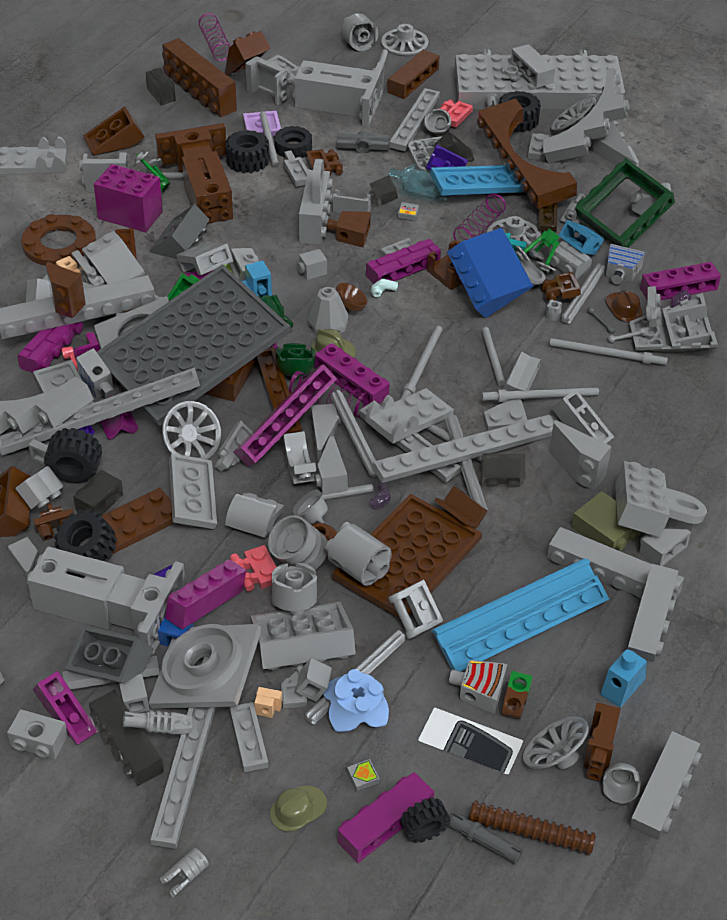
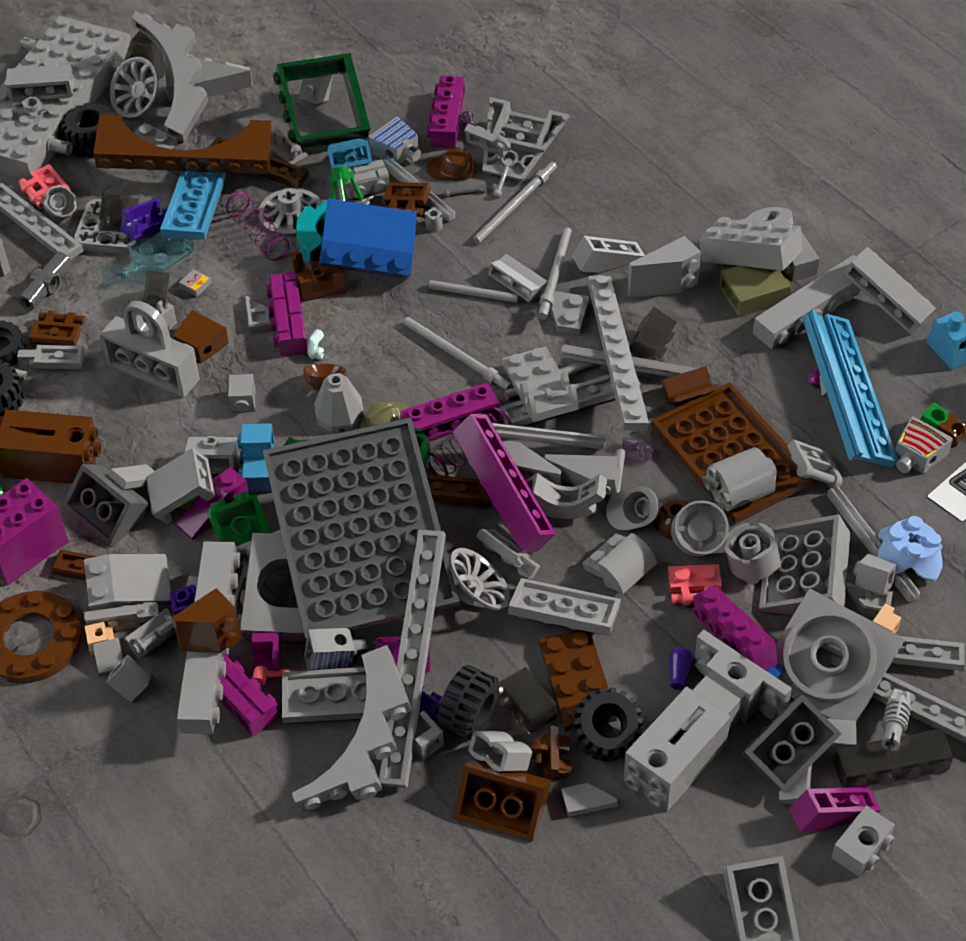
camera: 65 degrees left, 5 degrees up
none -> light grey tile [108,464,155,489]

